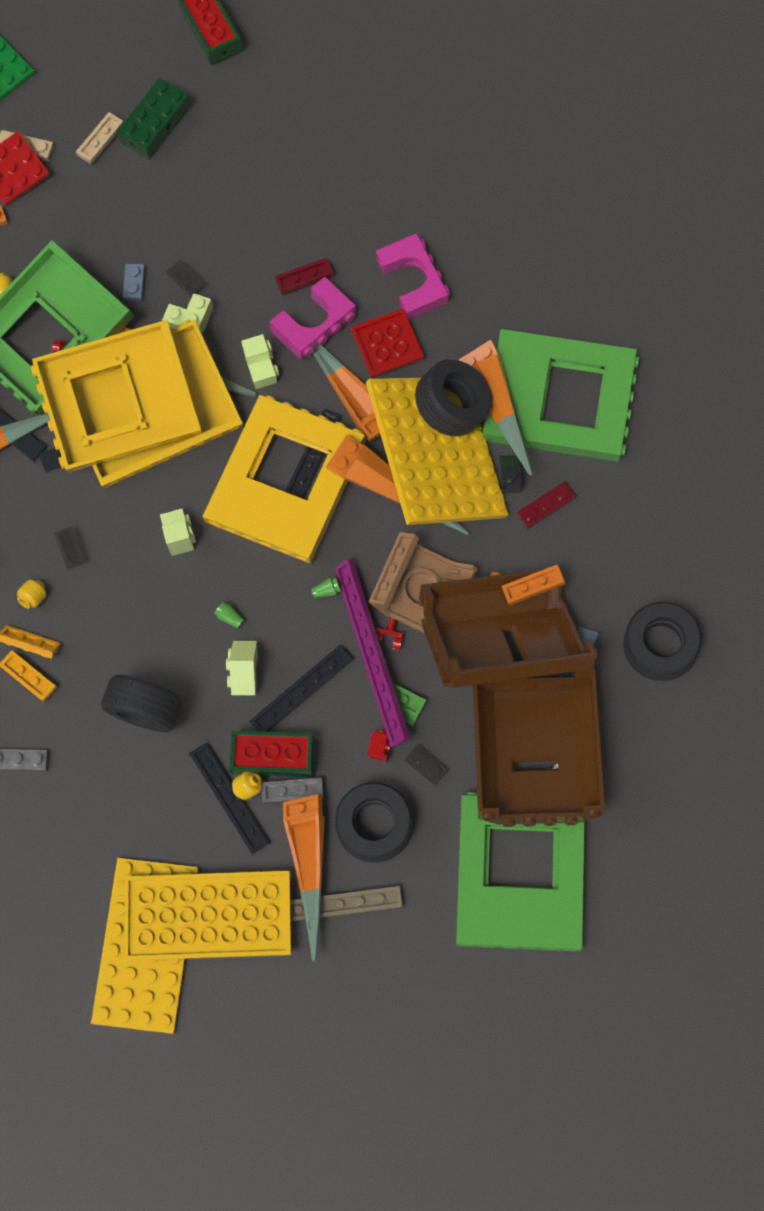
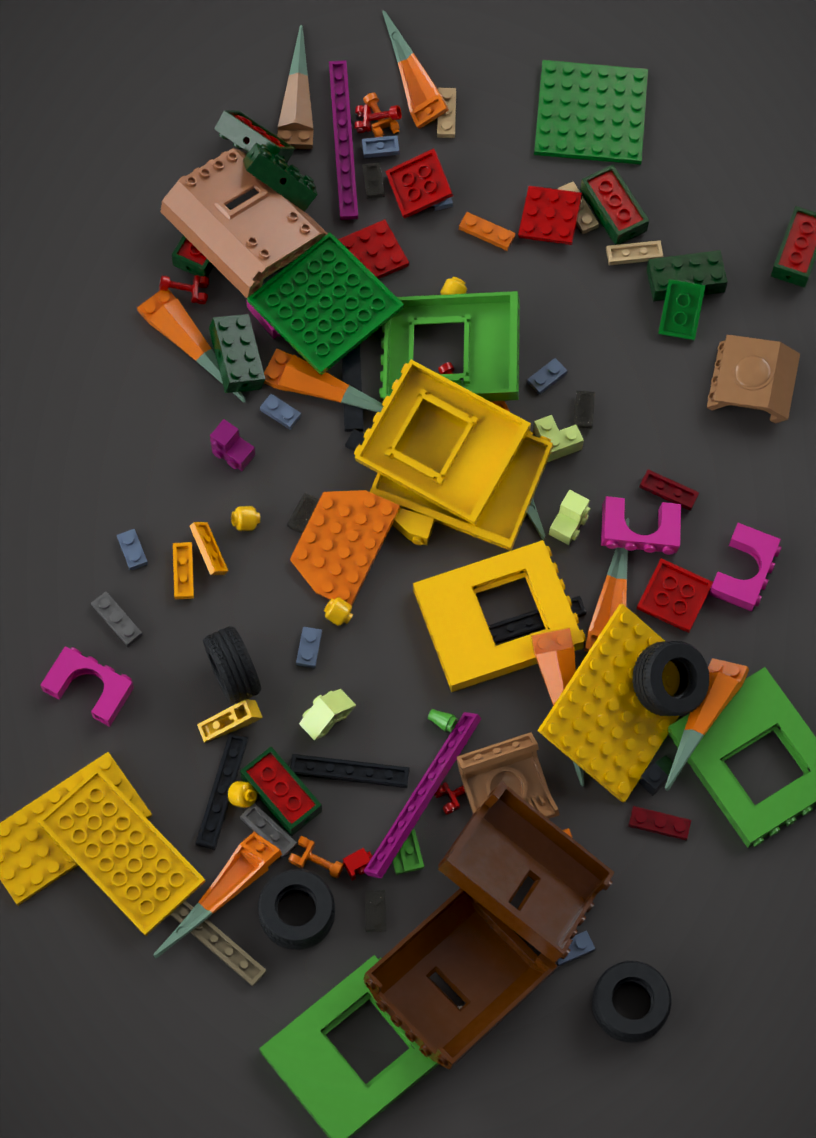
camera: 40 degrees right, 5 degrees down
yellowish green brick [160,509,196,556] -> none
bright green cone [214,601,244,629] -> none
orange plate [502,564,565,606] -> none
none -> dark pink arch [41,646,134,727]
none -> yellow slope [197,699,263,742]
none -> orange bar [288,836,344,879]
none -> orange plate [290,490,401,606]
none -> sand blue plate [296,627,322,668]
none -> yellow head [323,597,353,626]
none -> yellow slope [392,508,434,545]
none -> brick [580,165,649,245]
none -> green plate [658,279,705,340]
none -> medium nougat panel [707,335,800,423]

